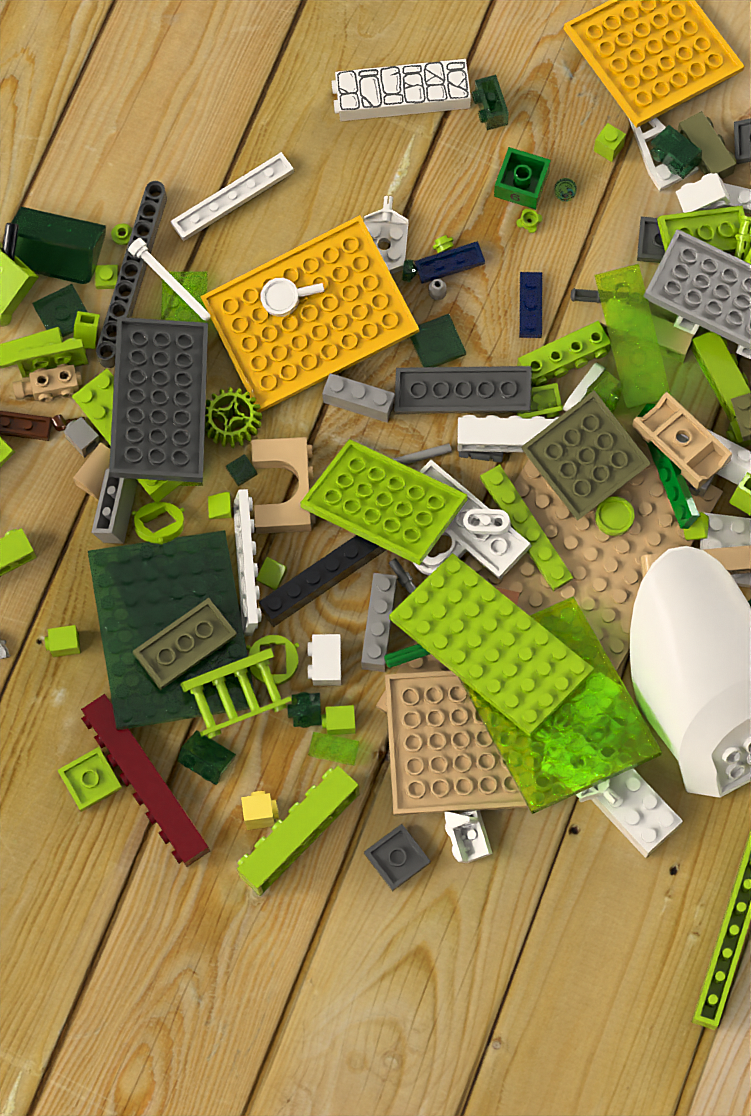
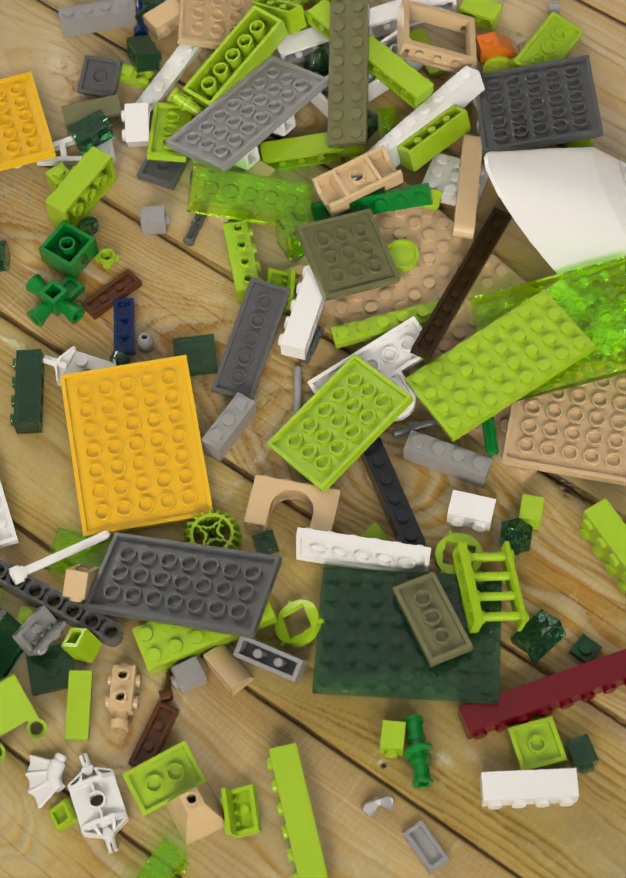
camera: 75 degrees left, 10 degrees down
lime plate [14,338,89,378] -> none
lime slope [208,492,232,519] -> none
light yellow brick [241,791,279,830] -> none
white piece [261,278,324,317] -> none
clear neon green plate [308,732,360,766] -> none
lime plate [432,235,454,254] -> none
white plate [463,509,511,535] -> none
clear blue plate [519,272,542,338] -> none
white beam [563,362,606,412] -> none
none -> clear green brick [10,349,45,434]
none -> light grey bracket [12,605,67,656]
none -> green brick [26,274,85,327]
none -> lime brick [45,146,117,228]
none -> tan brick [63,564,100,602]
none -> reddish brown tile [81,269,142,320]
none -> light grey brick [140,206,170,235]
none -> green piece [403,715,434,789]
none -> dark brown plate [410,207,512,361]
none -> white brick [480,768,579,809]
none -> clear green brick [563,734,599,774]
none -> dark green plate [569,634,602,664]

